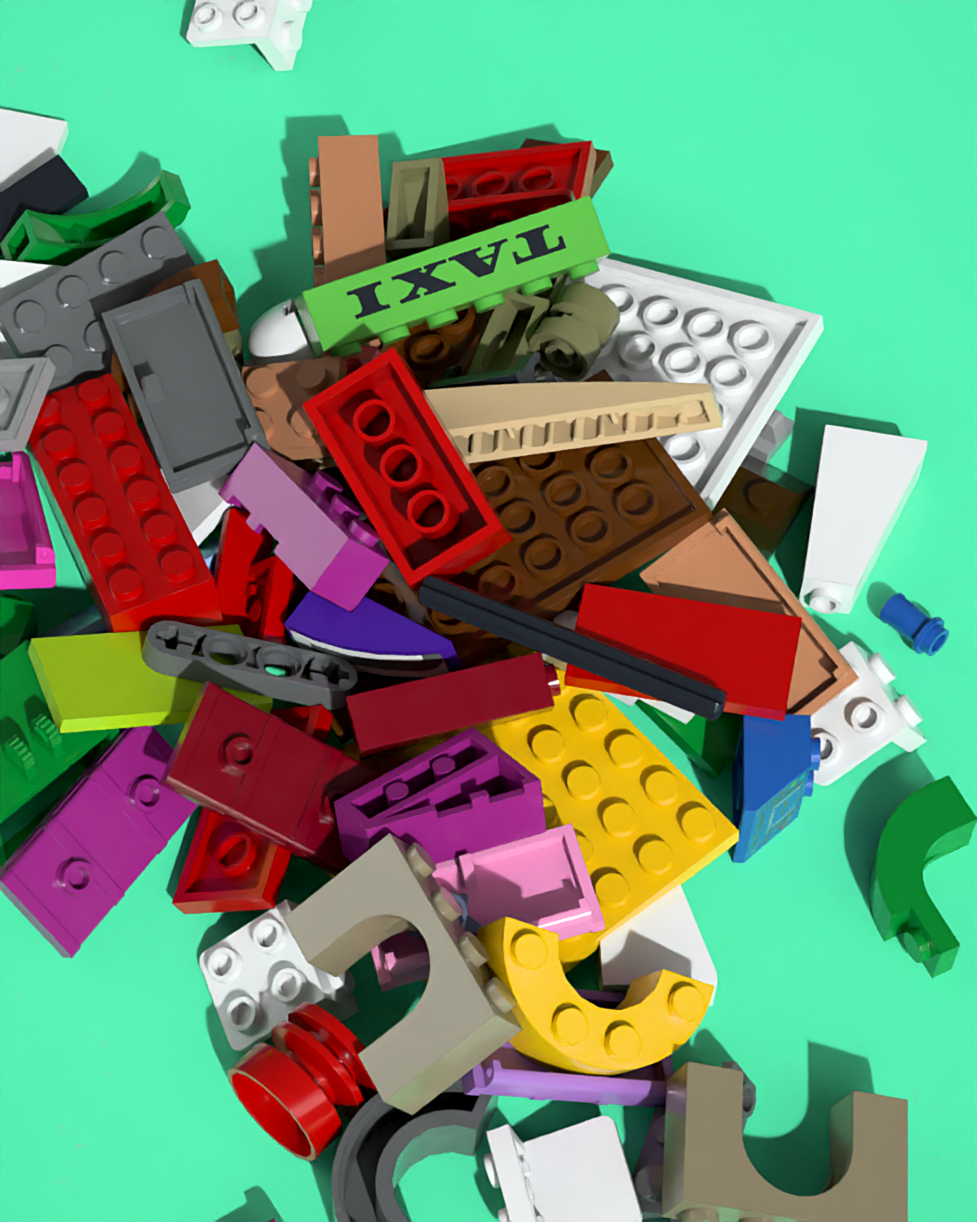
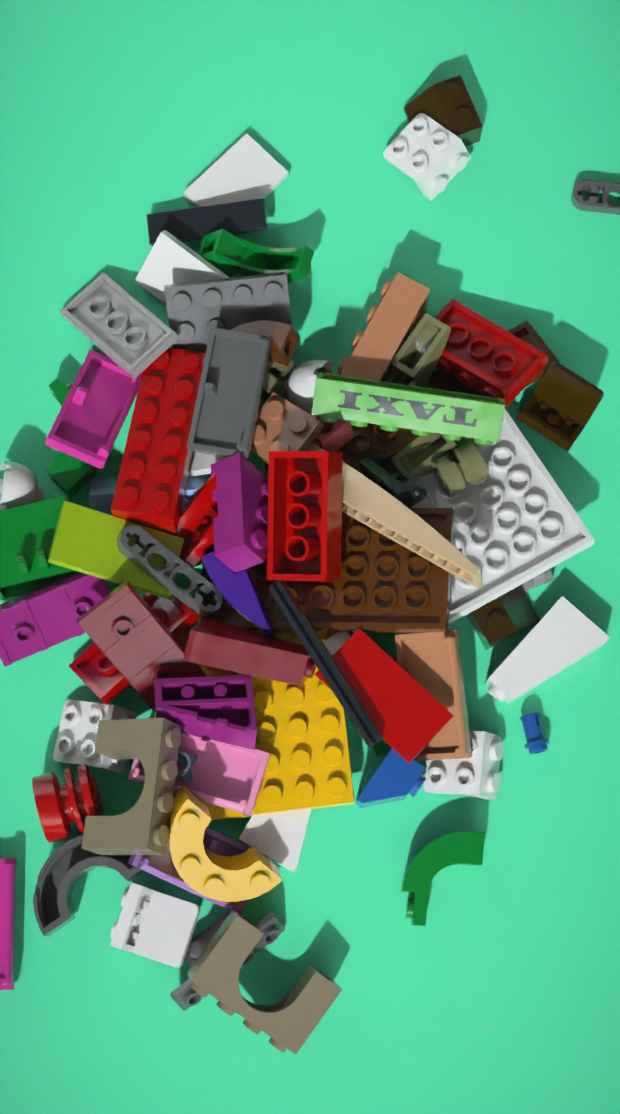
camera: 35 degrees right, 20 degrees up
none -> dark brown bracket [516,362,604,452]

